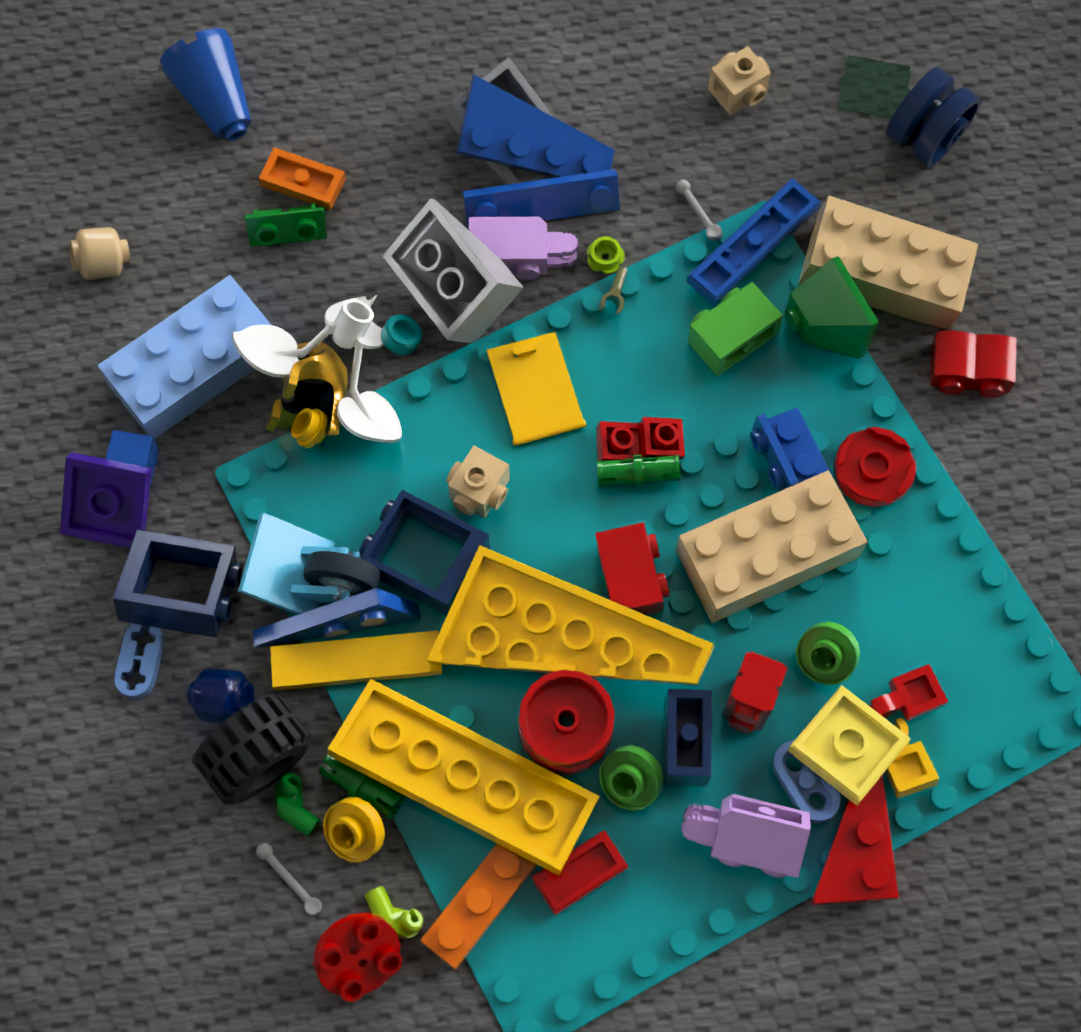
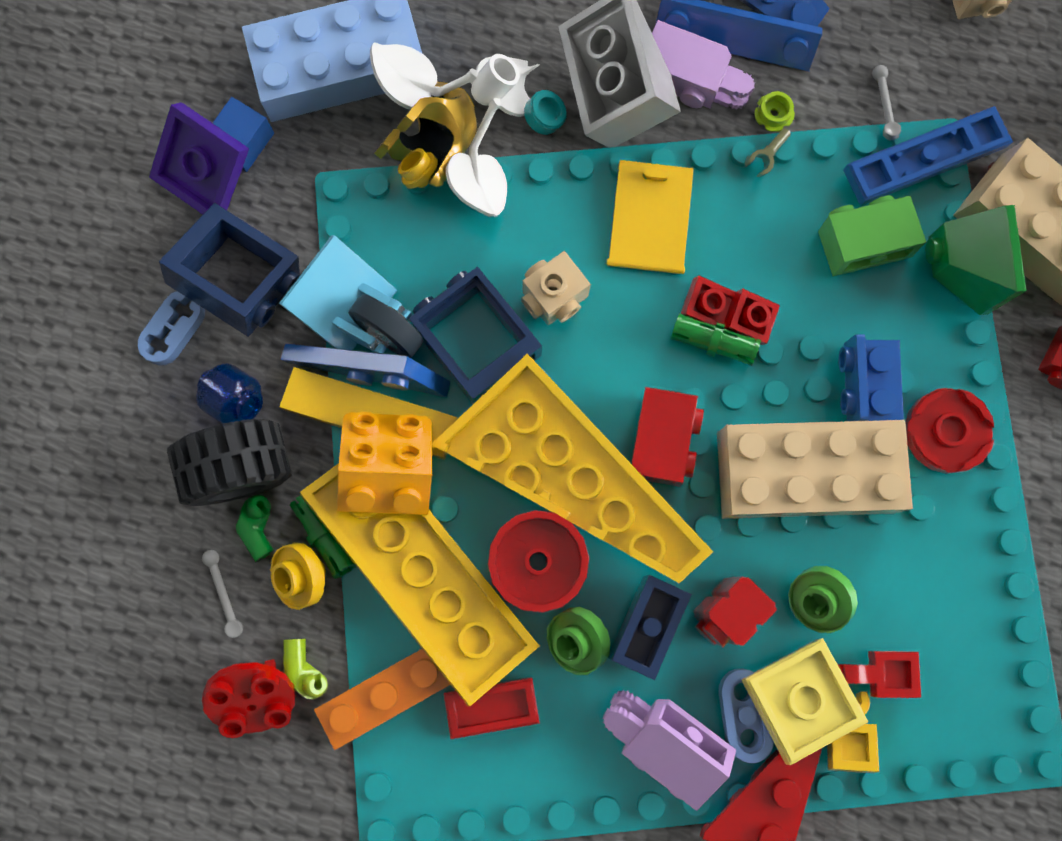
camera: 20 degrees right, 10 degrees up
none -> light orange bracket [337,412,432,515]

